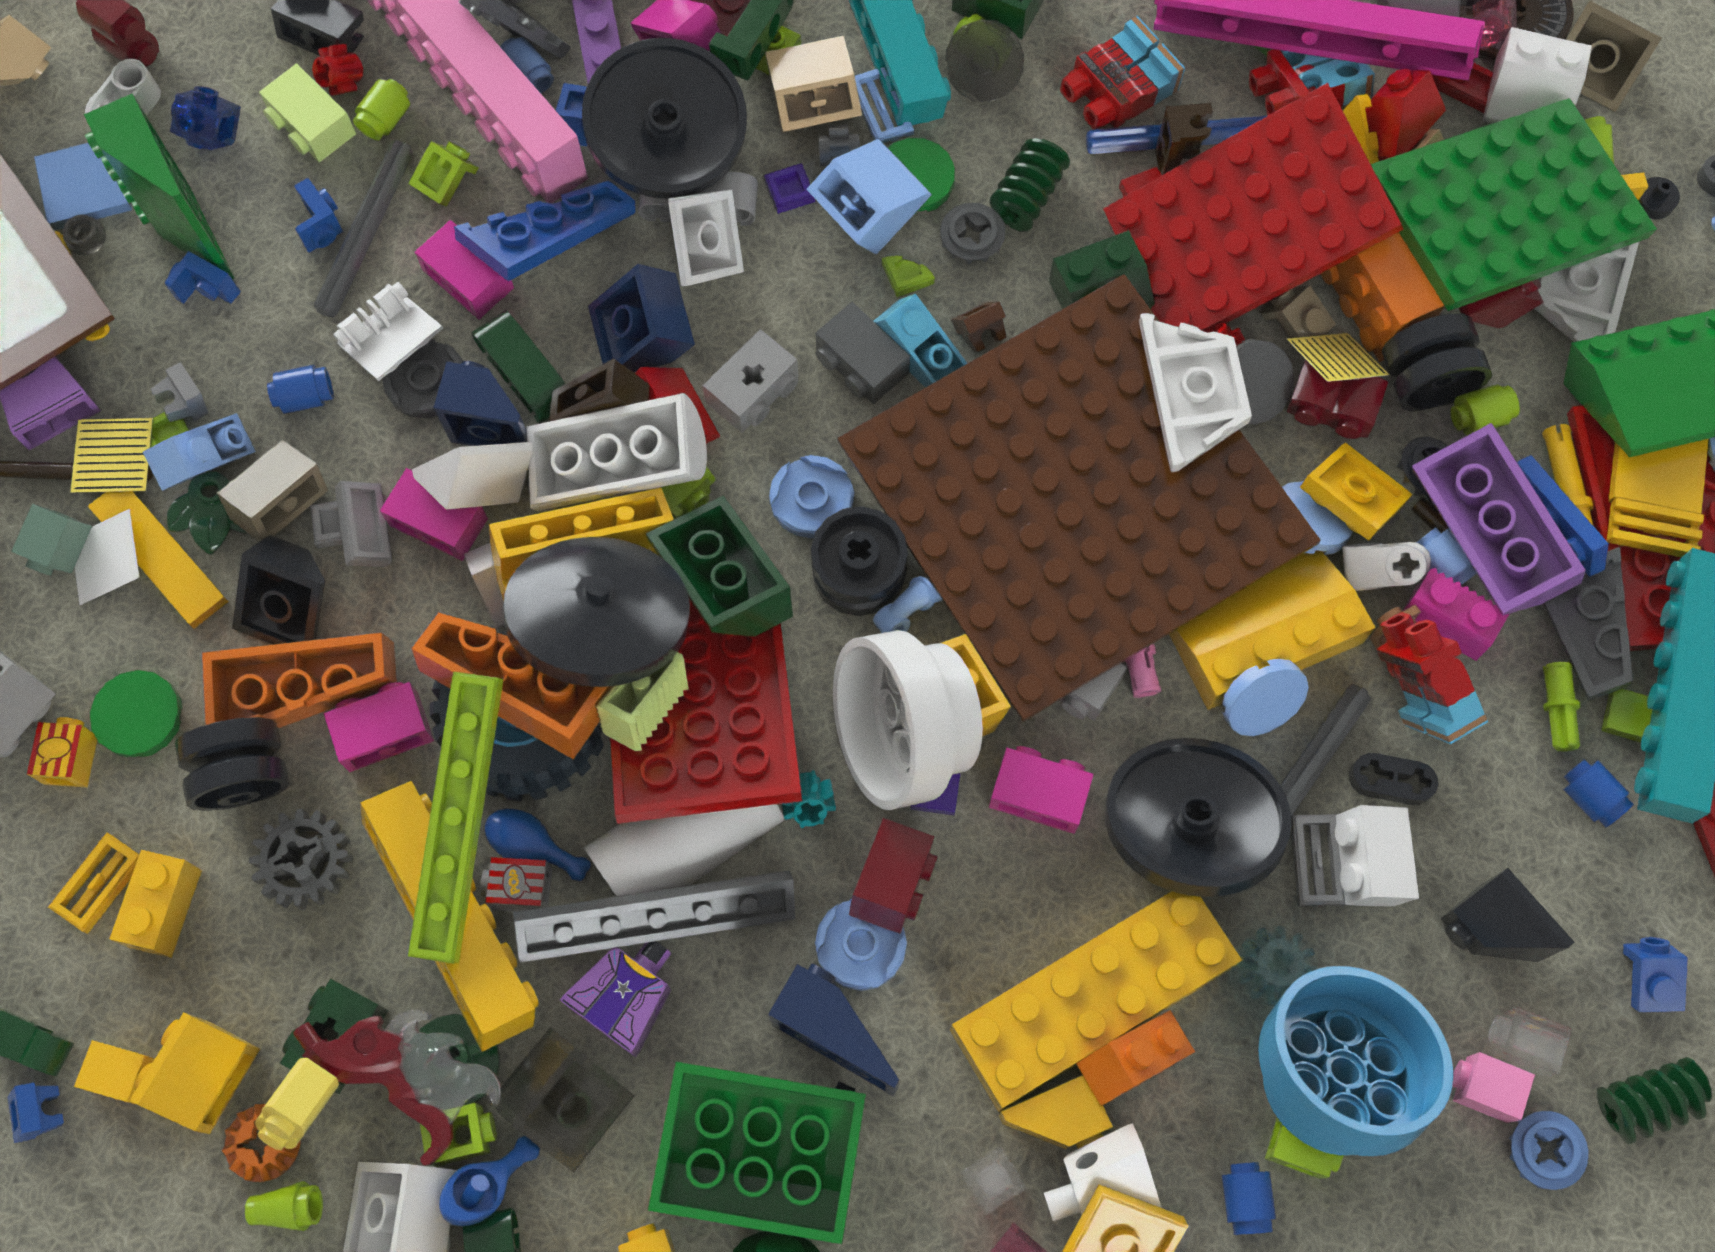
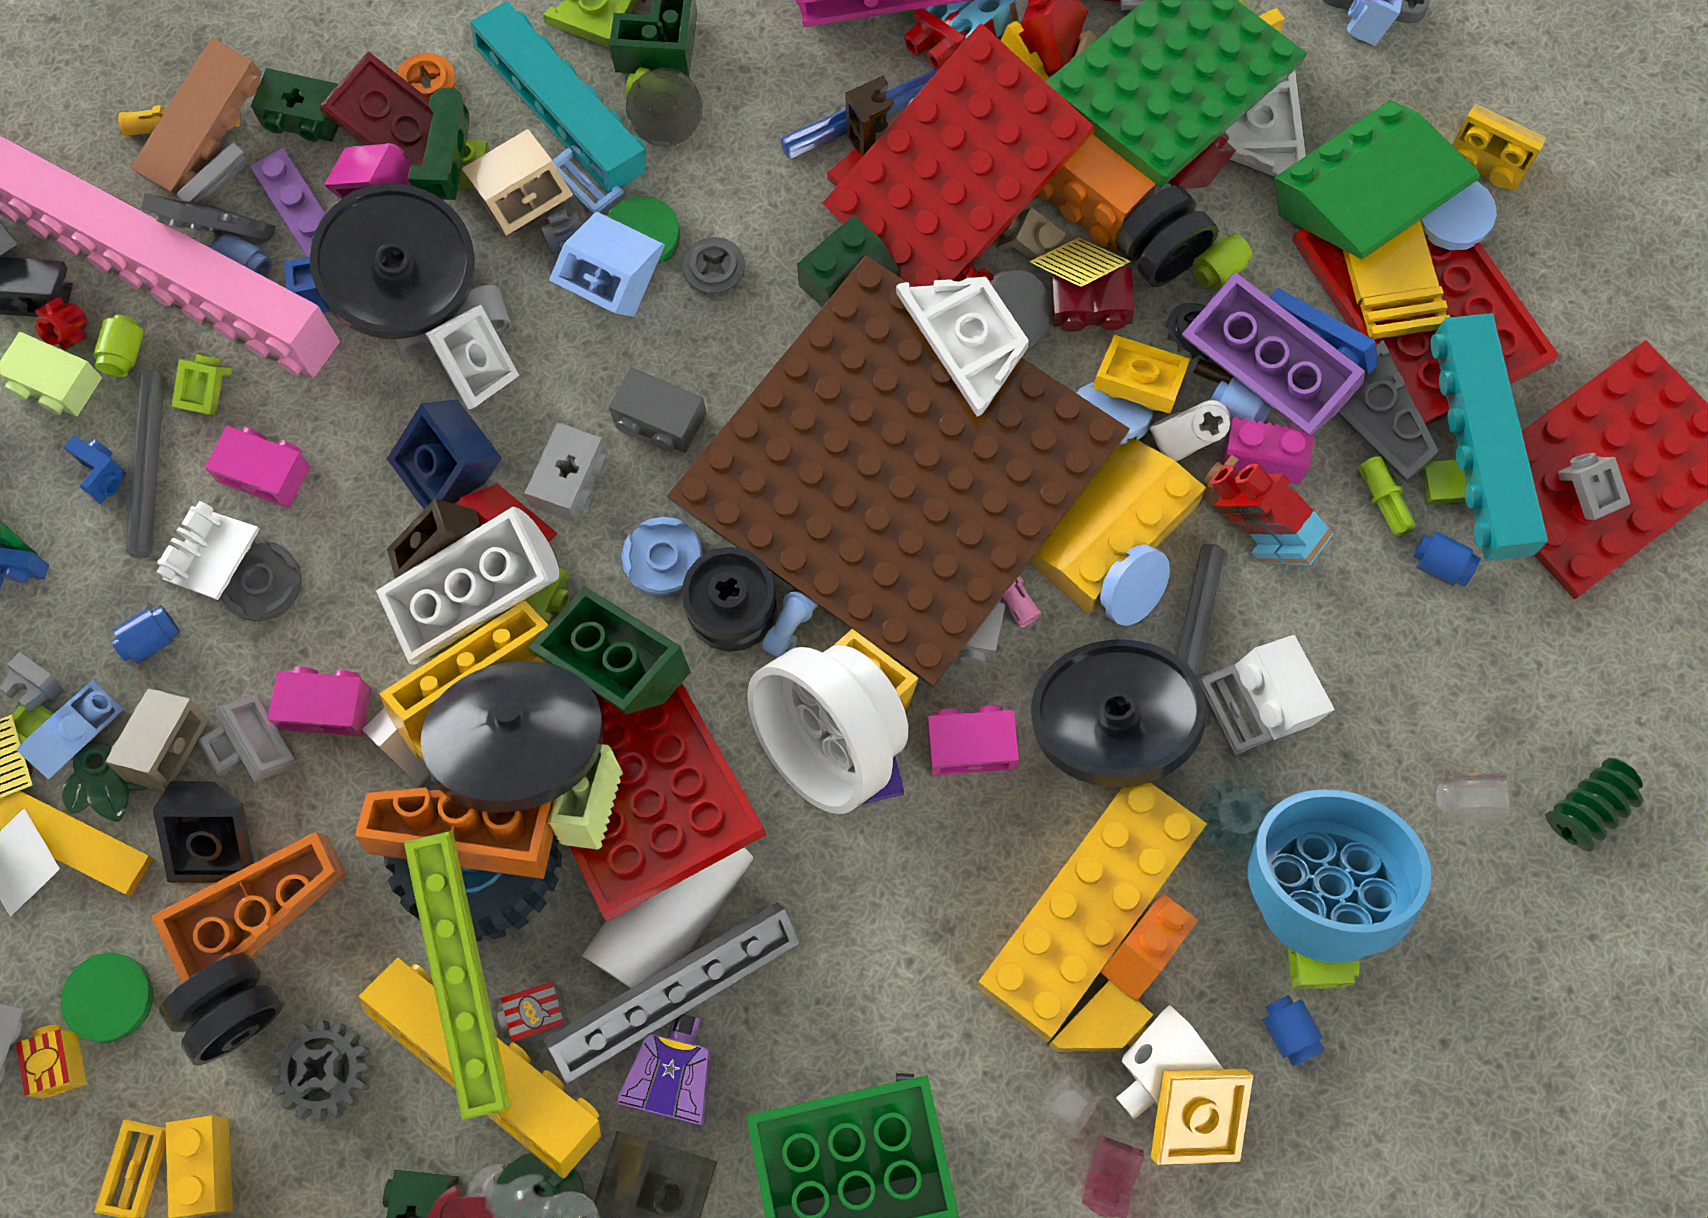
camera: 20 degrees left, 0 degrees up
dark pink brick [324,682,434,772] -> none
white slope [412,442,533,510] -> none
dark blue slope [433,361,527,446] -> none
blue wing [454,180,635,282] -> none
dark green beam [471,310,566,424] -> none
blue piece [485,808,591,881] -> none
dark purple tile [764,163,815,214] -> none
dark blue slope [768,964,899,1096] -> none
teal gear [782,770,836,828] -> none
light blue tile [815,899,907,991] -> none
dark red brick [849,818,938,934] -> none
medium azure slope [874,294,968,388] -> none
lime tile [881,255,935,297] -> none
reddish brown tile [951,301,1007,352] -> none
dark green piece [989,138,1070,232] -> none
hips [1060,16,1185,130] -> none
black beam [1349,753,1439,805] -> none
black slope [1441,868,1575,962] -> none
bright pink brick [1452,1052,1535,1123] -> none
medium blue gear [1509,1111,1588,1190] -> none
yellow pin [1542,424,1594,526] -> none
blue bracket [1623,937,1688,1012] -> none
black tile [1638,177,1680,219] -> none

